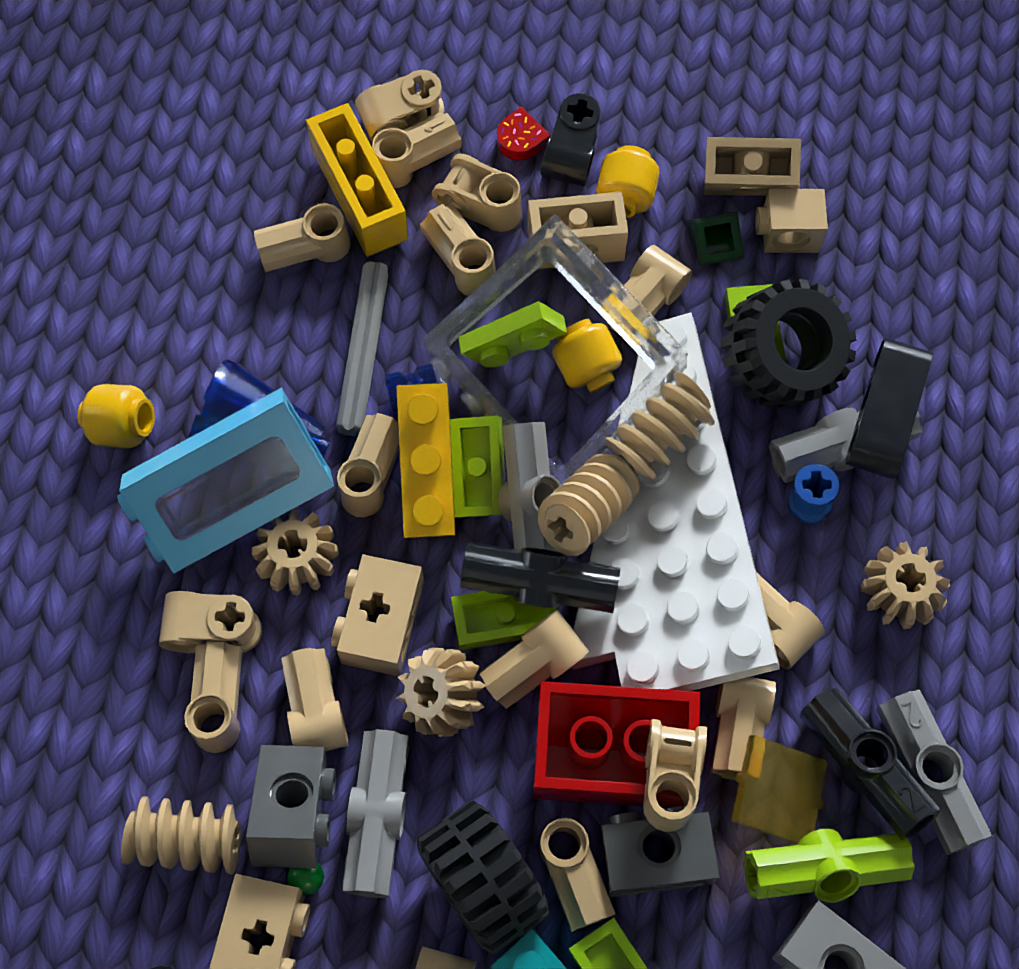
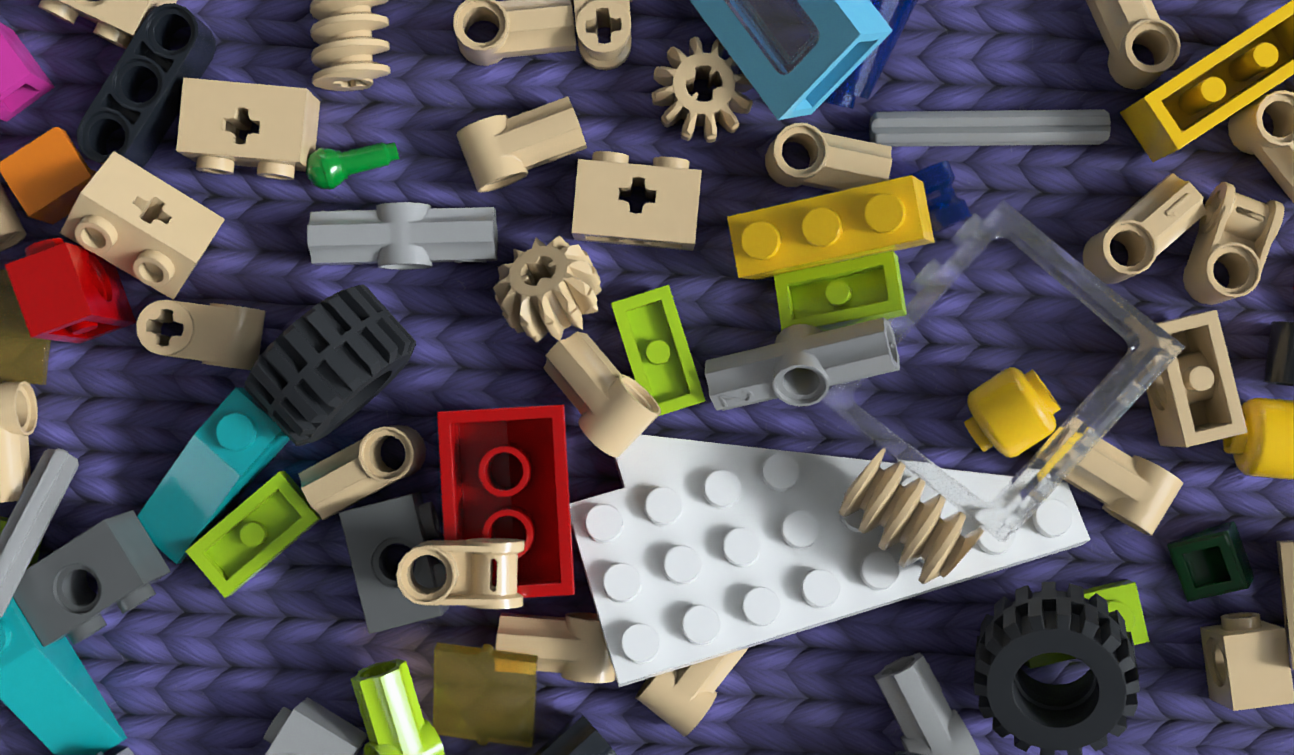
camera: 80 degrees right, 20 degrees up
dark grey brick [246,745,336,869] -> none
lime plate [458,301,567,368] -> none
black piece [460,542,621,613] -> none
tan piece [538,453,639,556] -> none
blue bush [787,464,840,524] -> none

